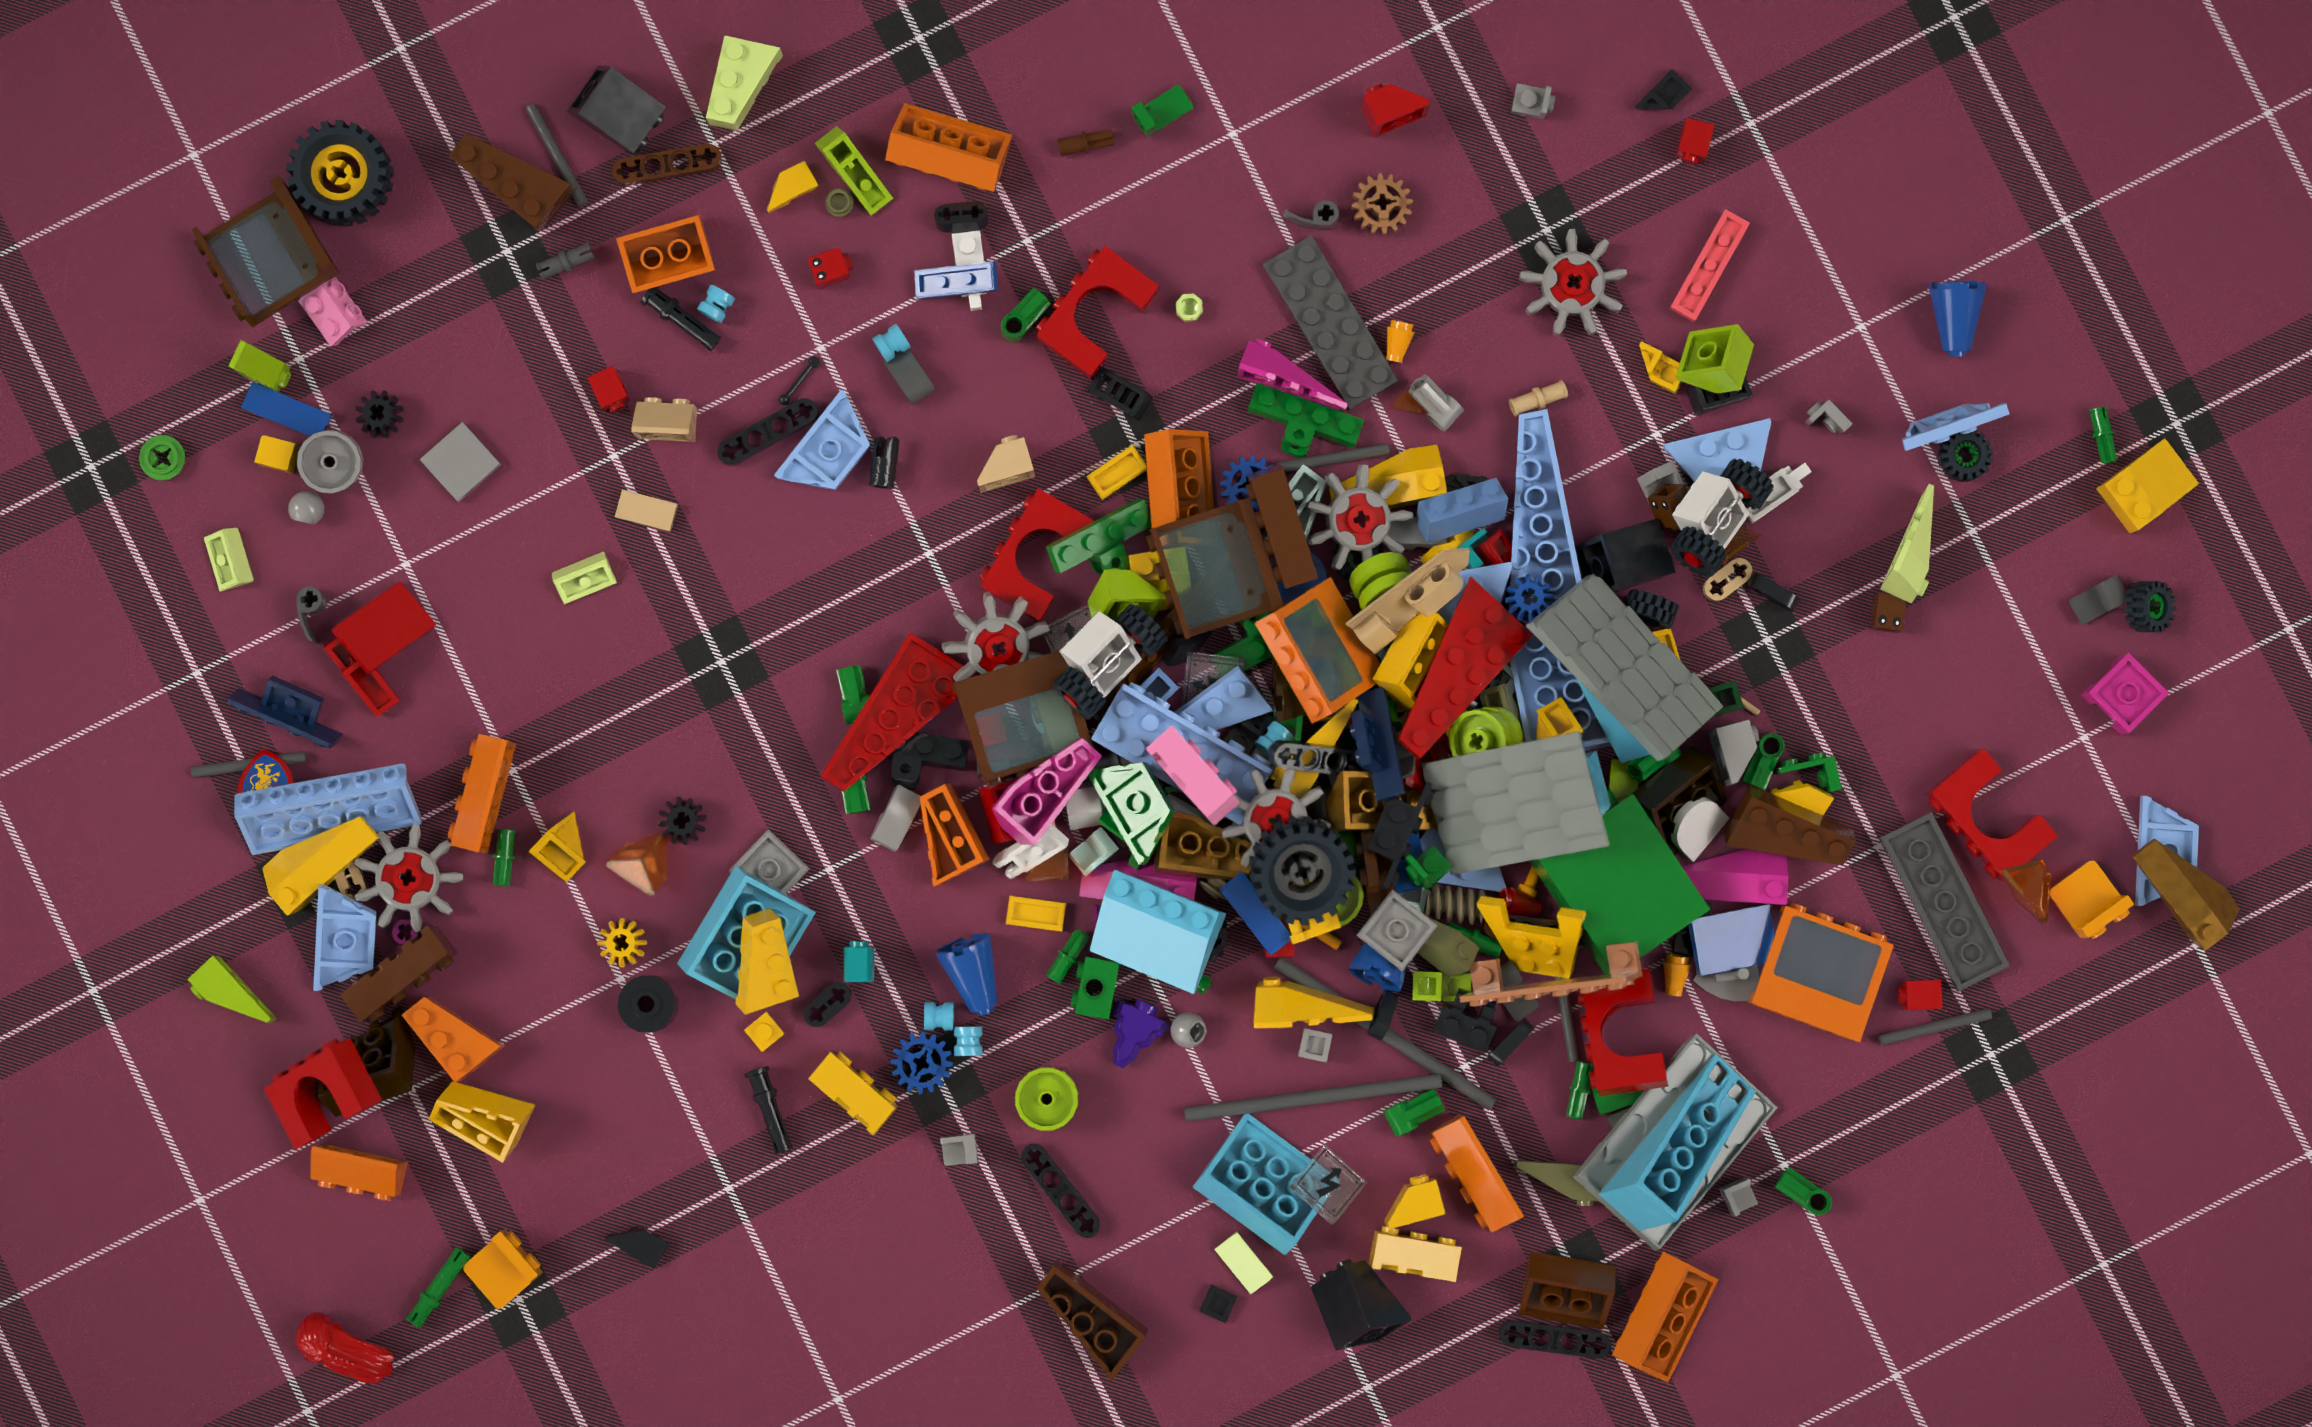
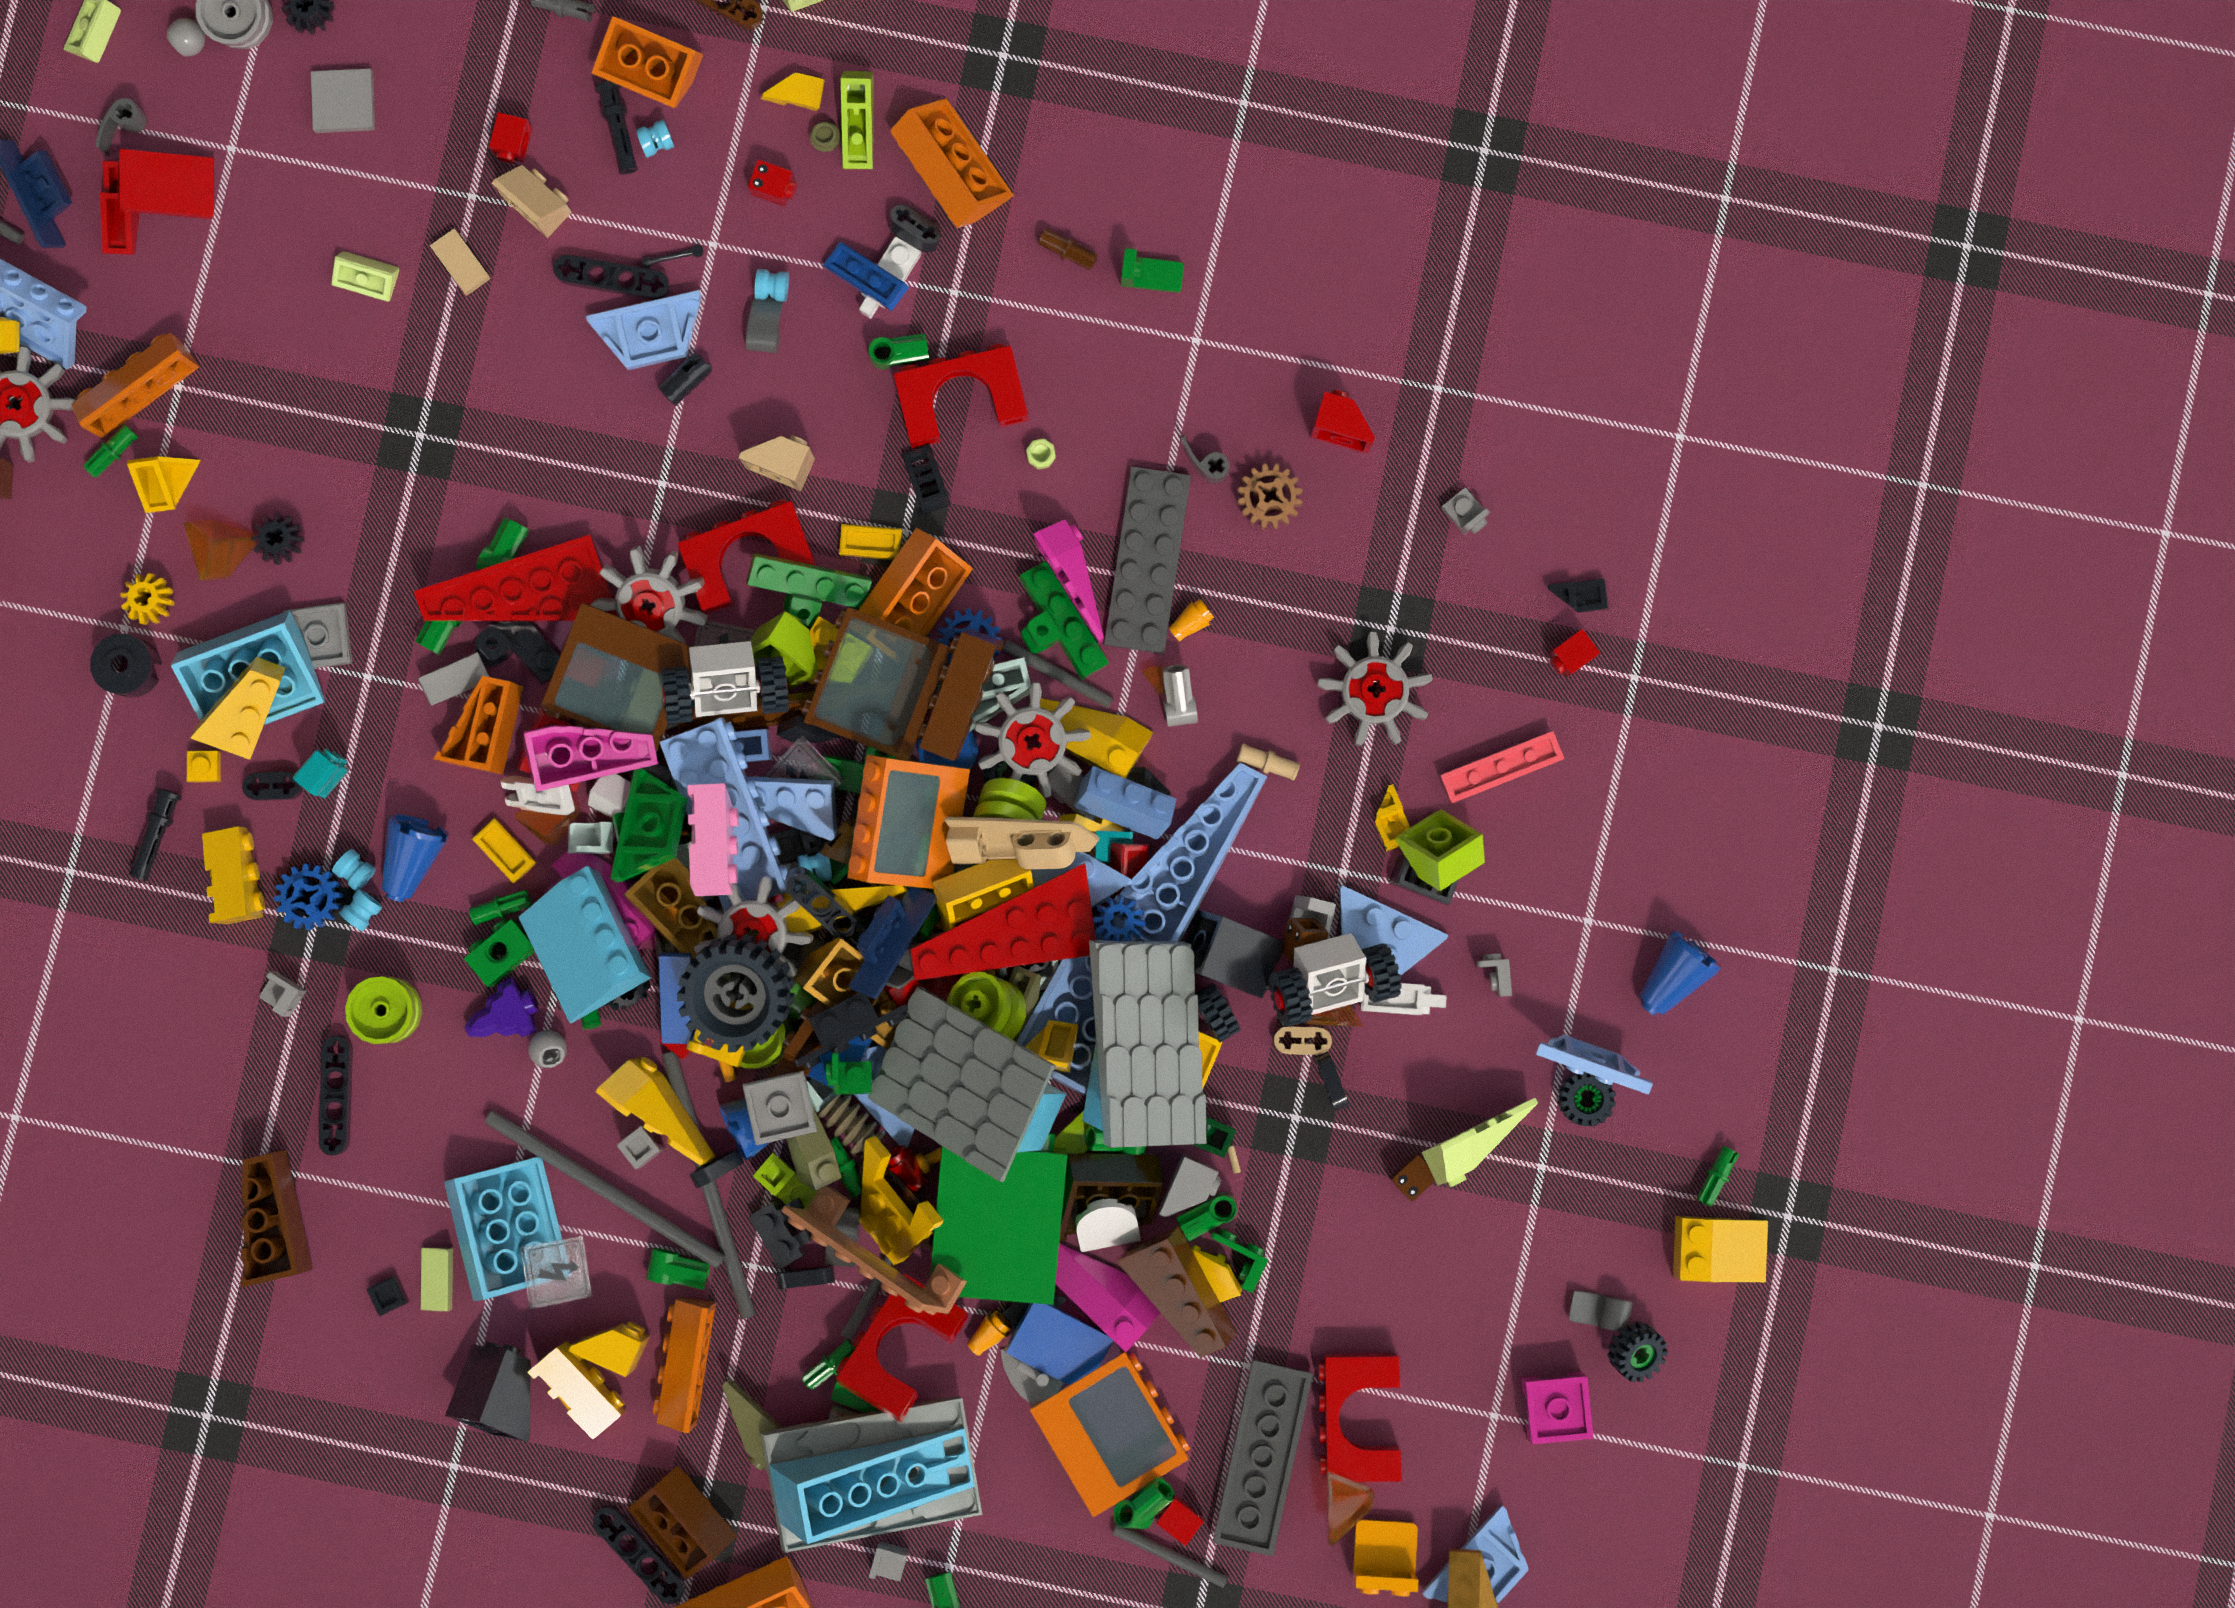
camera: 40 degrees right, 0 degrees up
none -> green piece [1113,1477,1175,1529]

